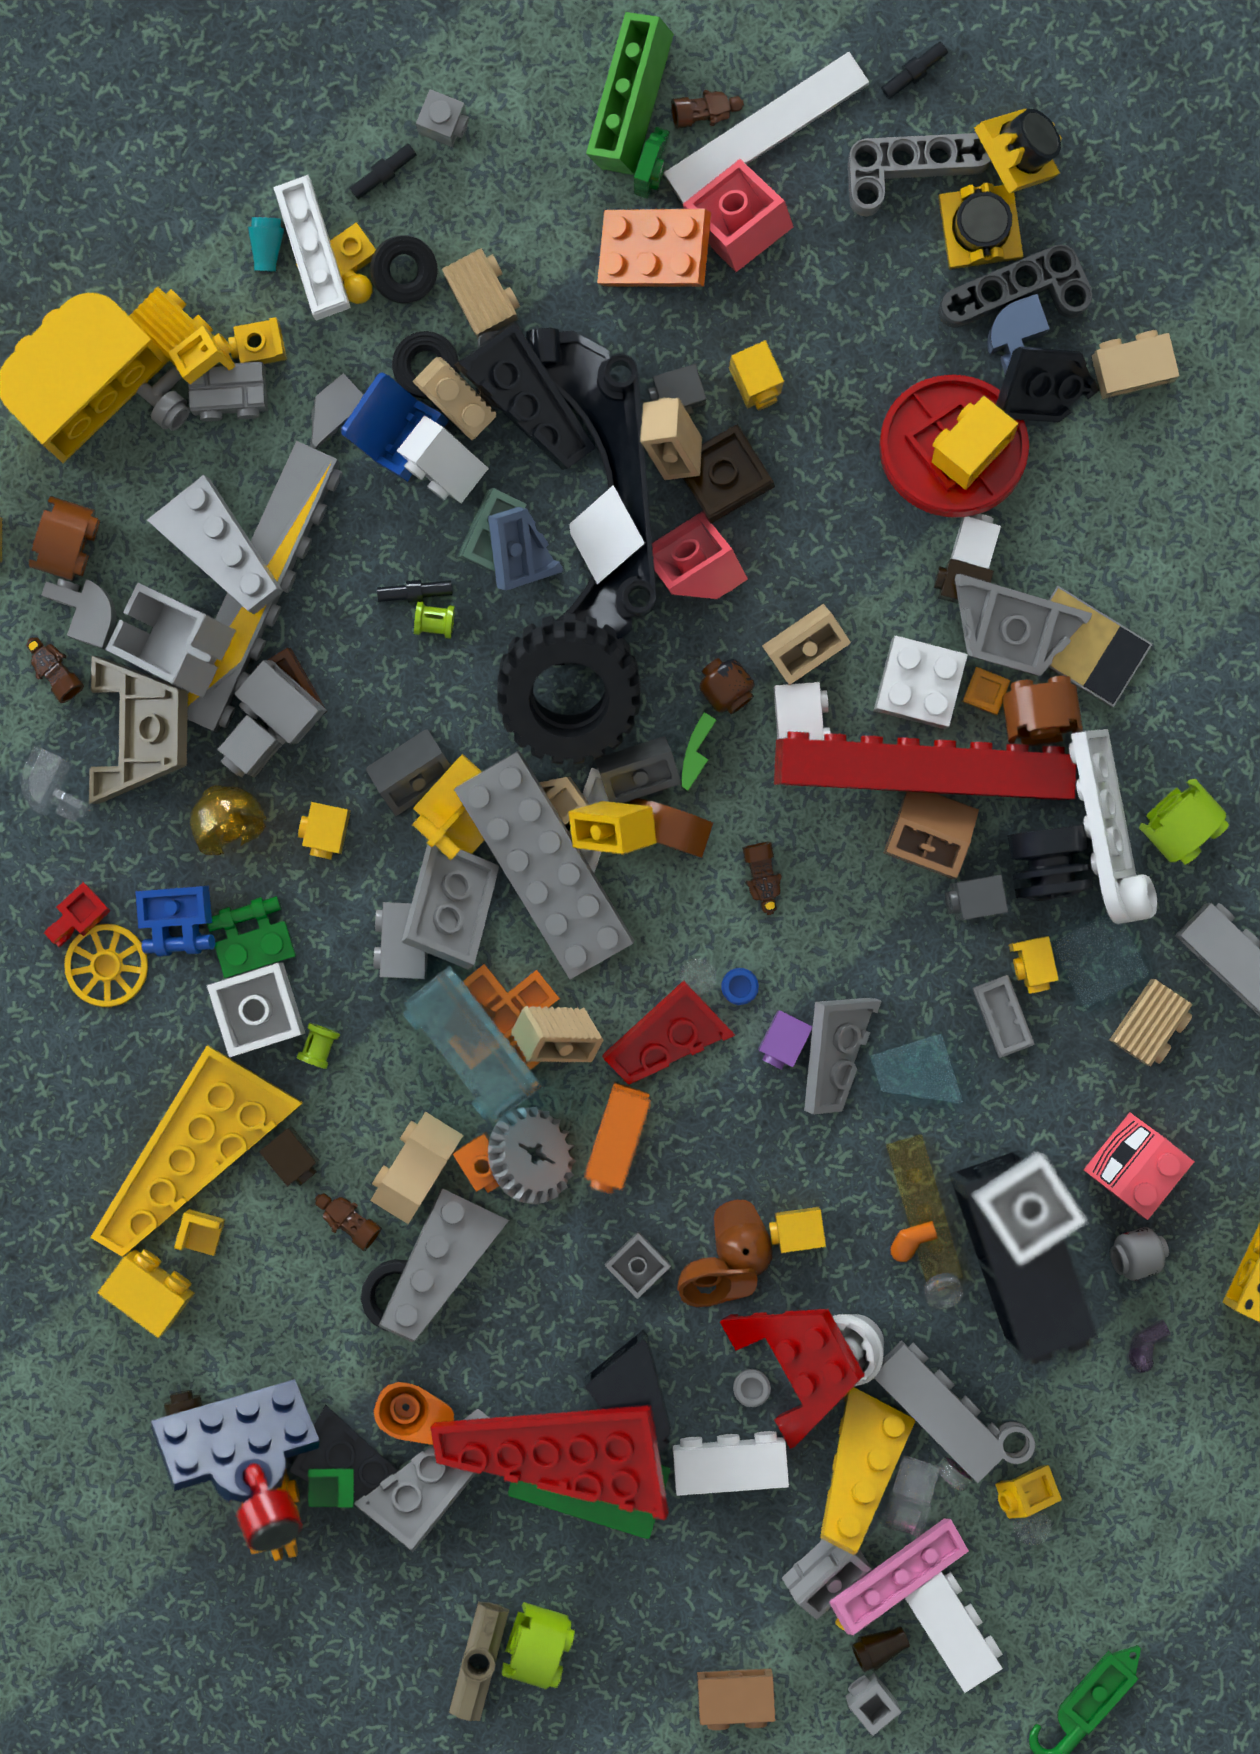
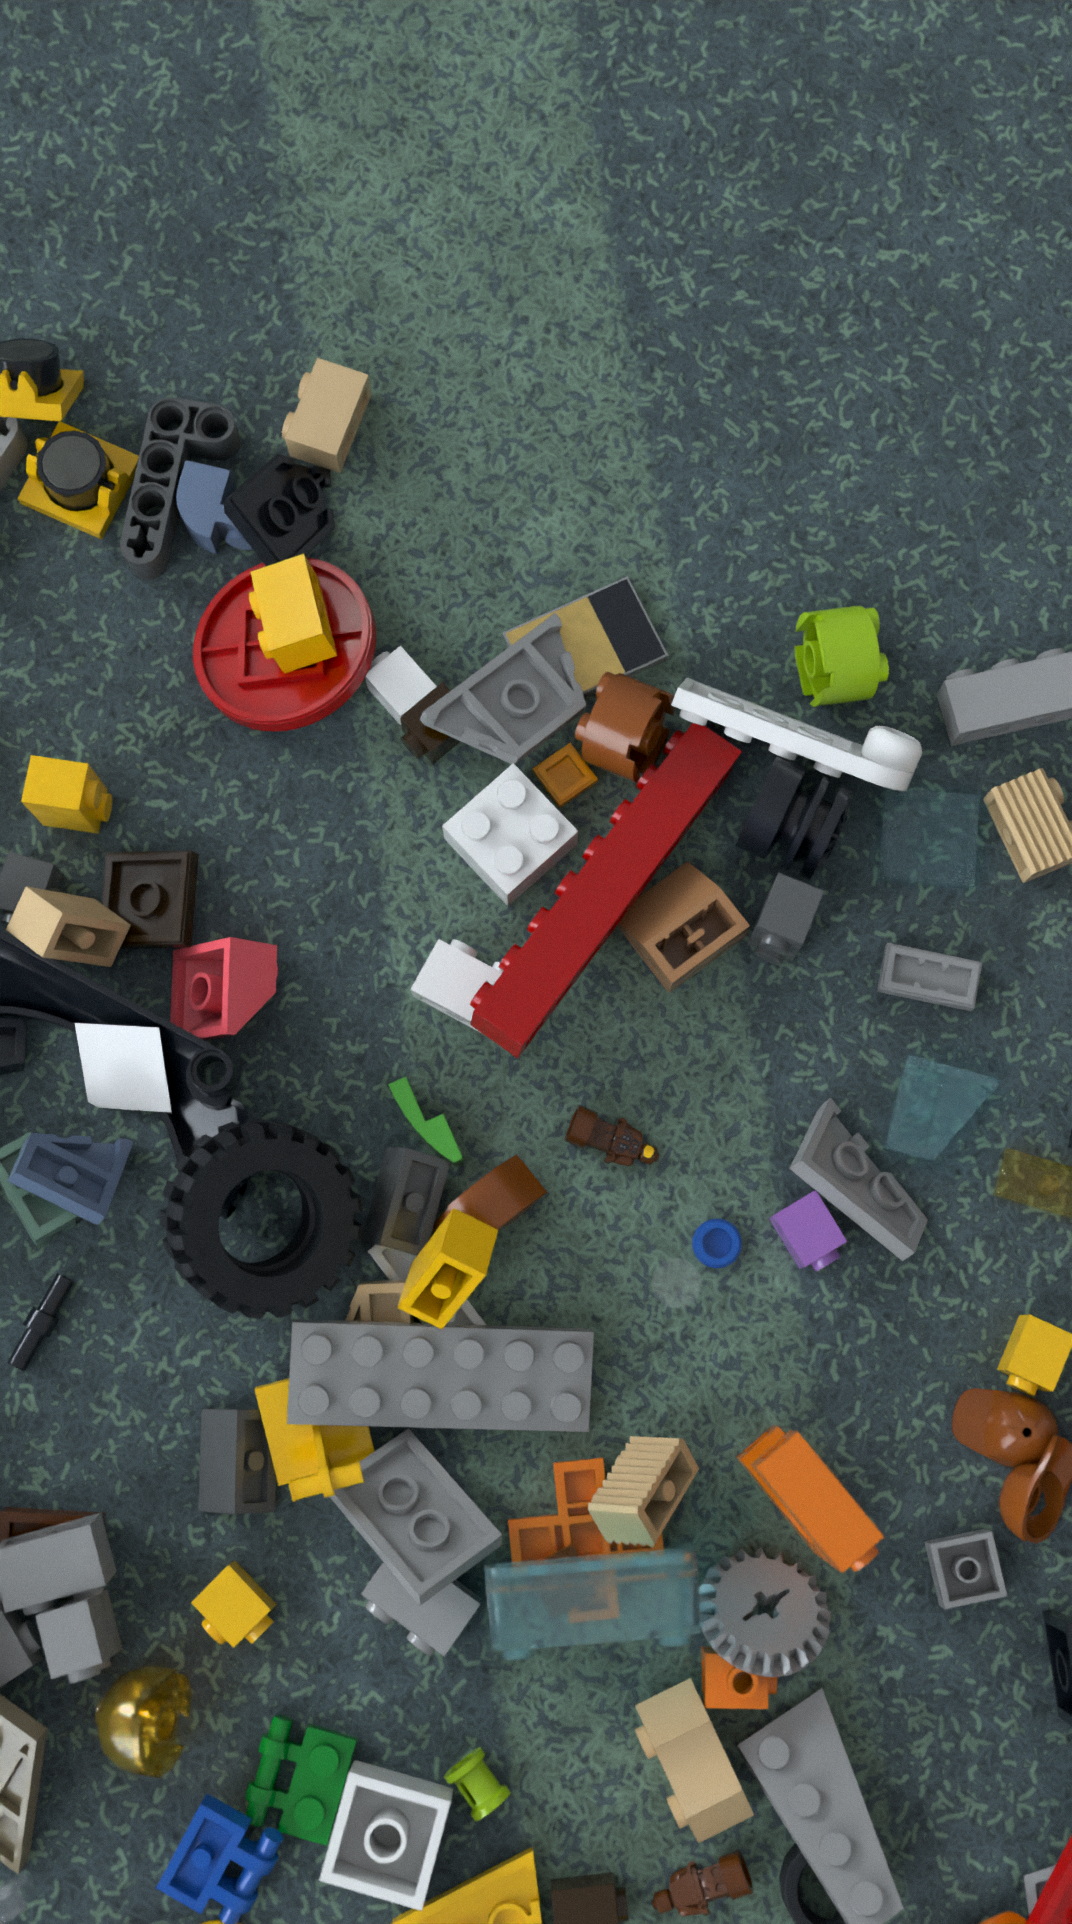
camera: 55 degrees left, 10 degrees down
lime bush [414,602,455,639] -> none
red wing [602,980,735,1085] -> none
reddish brown head [699,658,755,715] -> none
tan brick [762,604,851,685] -> none
yellow brick [1009,936,1059,994] -> none

